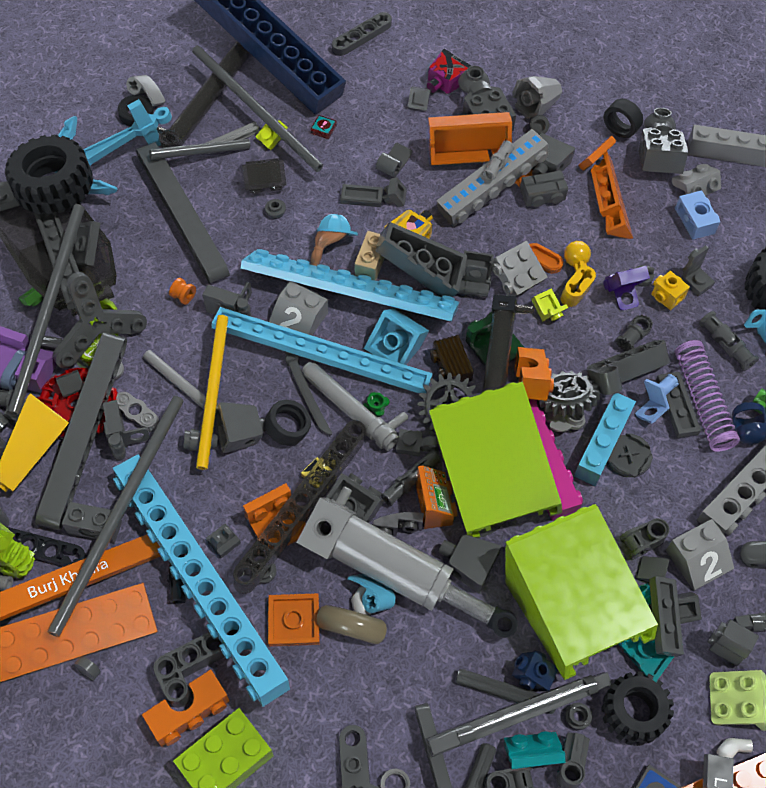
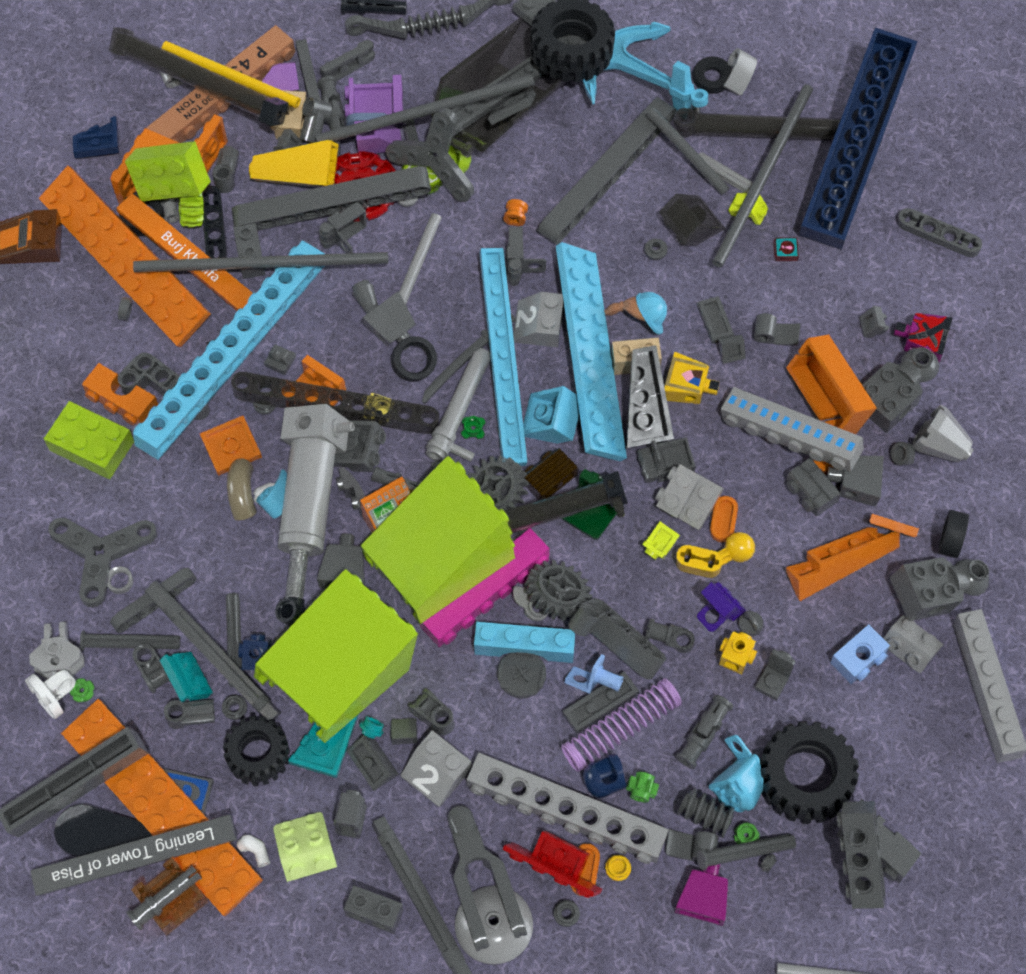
camera: 70 degrees right, 5 degrees up
dark grey slope [56,370,83,398] -> none
light grey piece [116,392,159,432] -> none
yellow piece [196,315,228,470] -> none
light grey pin [483,140,515,180] -> none
orange arch [514,347,554,401] -> none
dark grey plate [649,576,684,657] -> none

